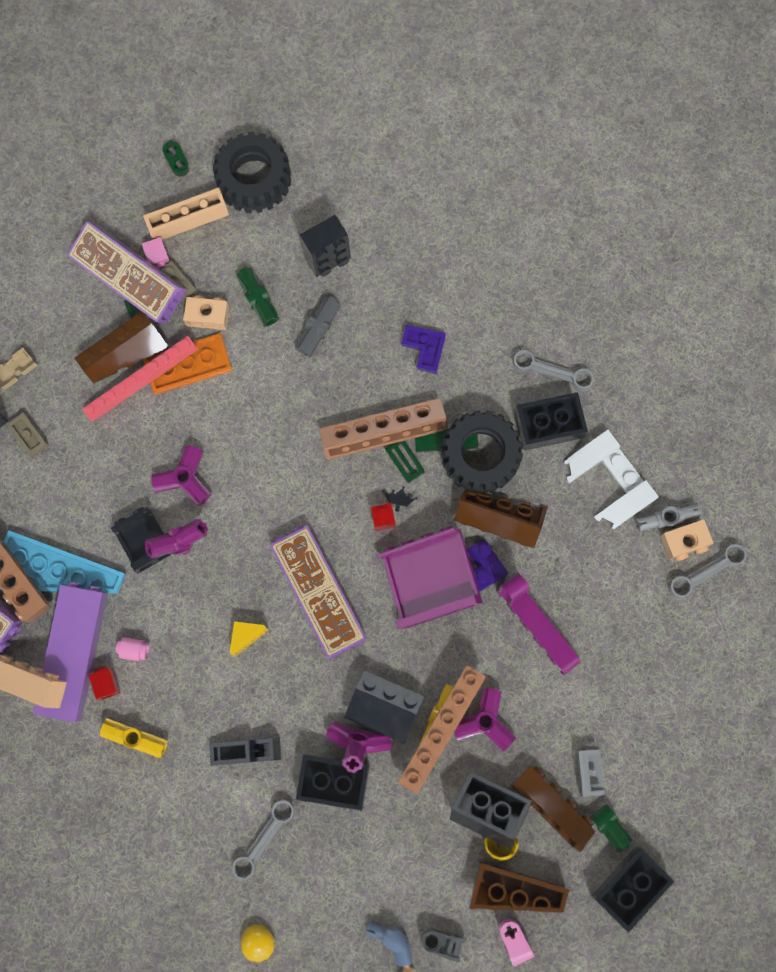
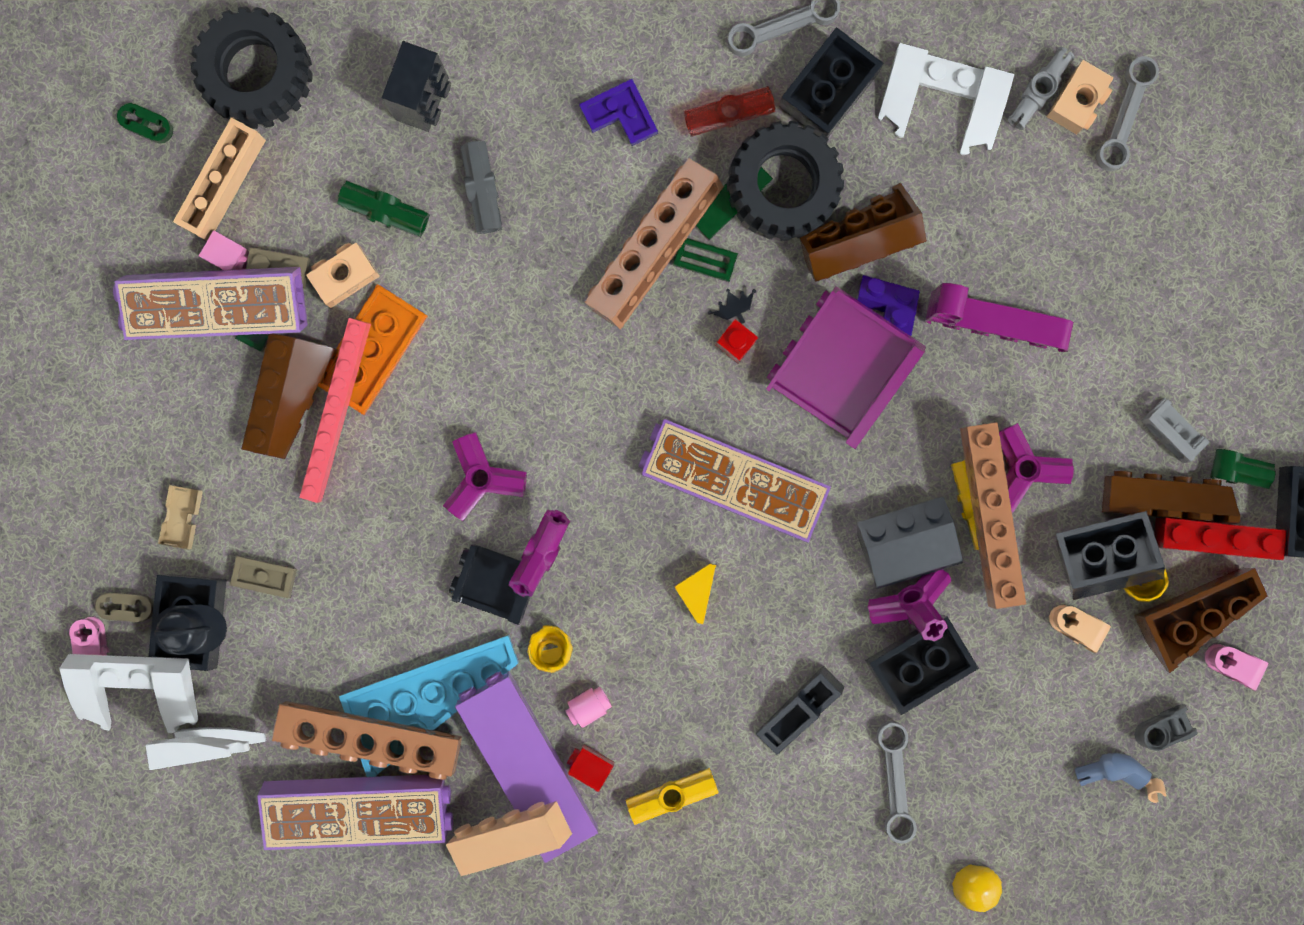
camera: 40 degrees left, 10 degrees up
none -> yellow hair [527,625,573,673]
none -> clear red piece [683,86,776,137]
none -> light nougat piece [1049,605,1111,653]
none -> red brick [1154,518,1287,560]

